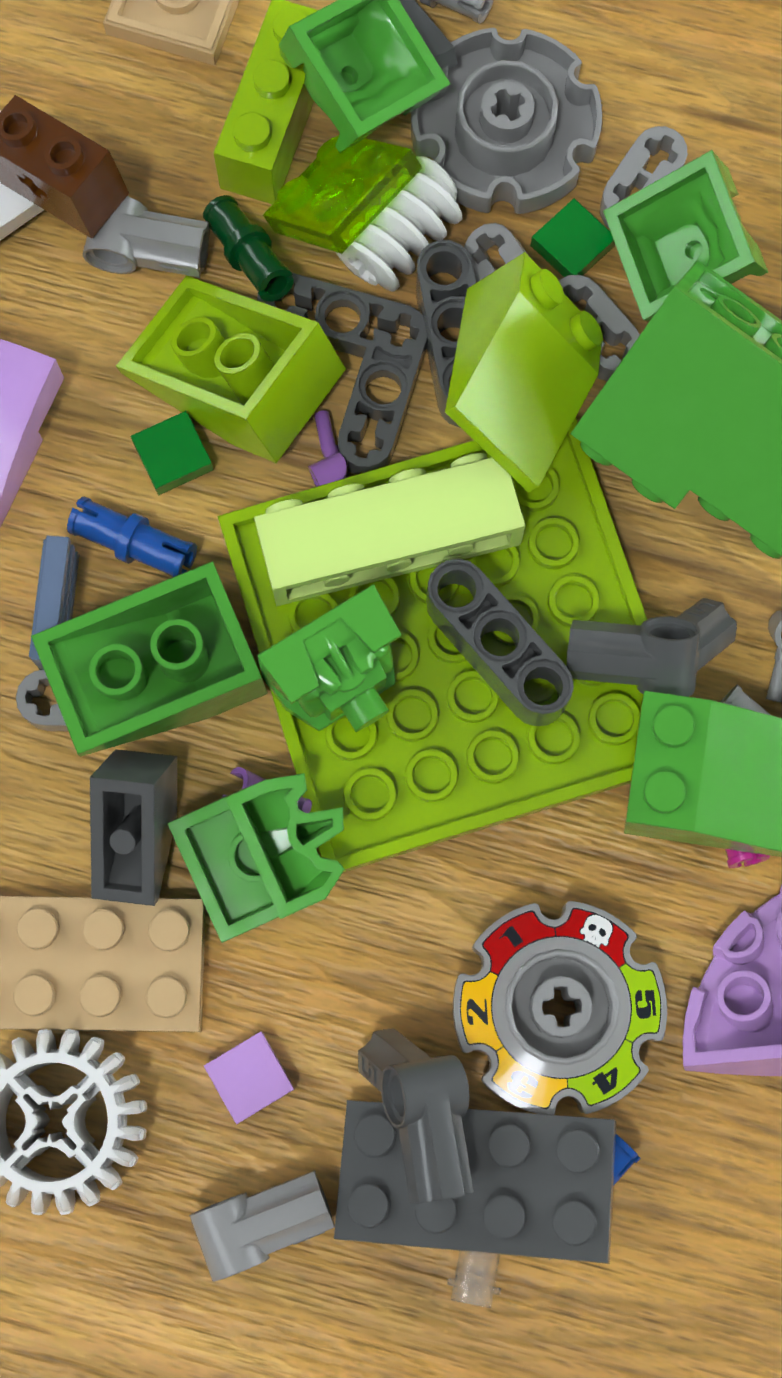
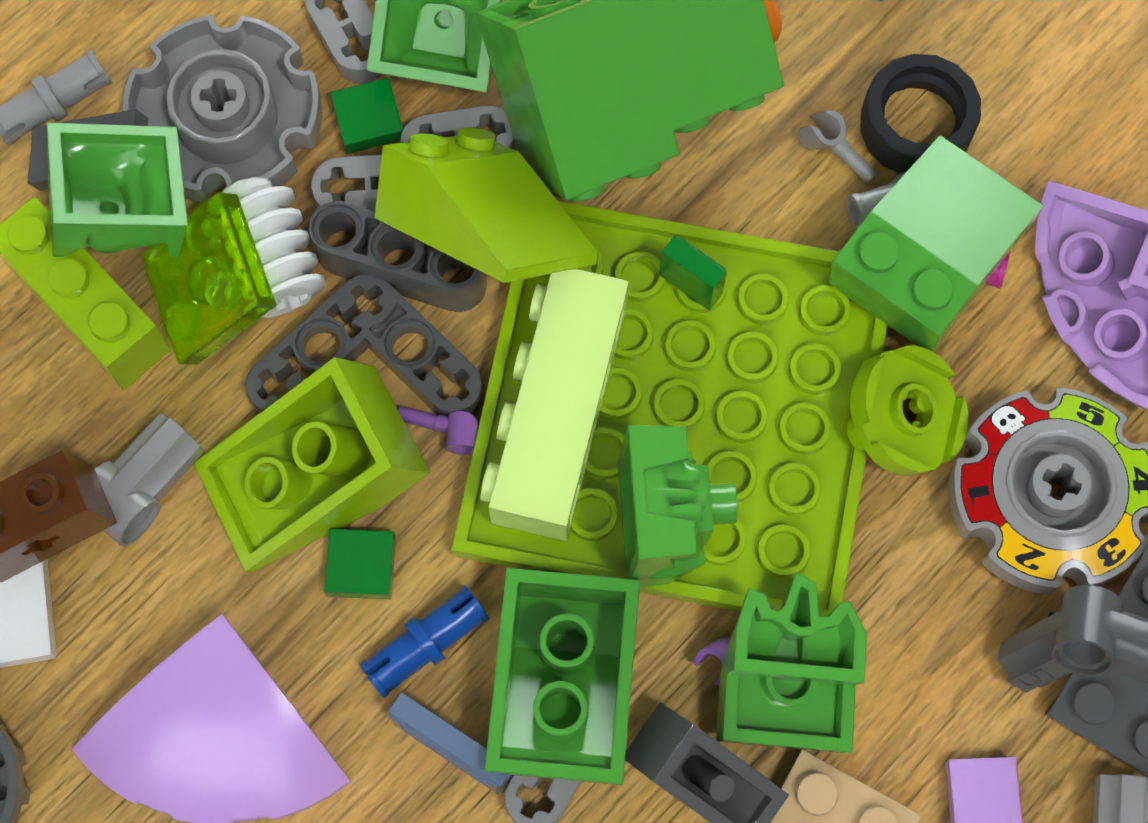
camera: 60 degrees left, 5 degrees down
dark green pin [203,195,294,302] -> none
dark grey beam [426,559,574,727] -> none
dark grey piece [567,598,737,697] -> none
none -> green tile [659,236,727,311]
none -> lime plate [847,345,969,476]

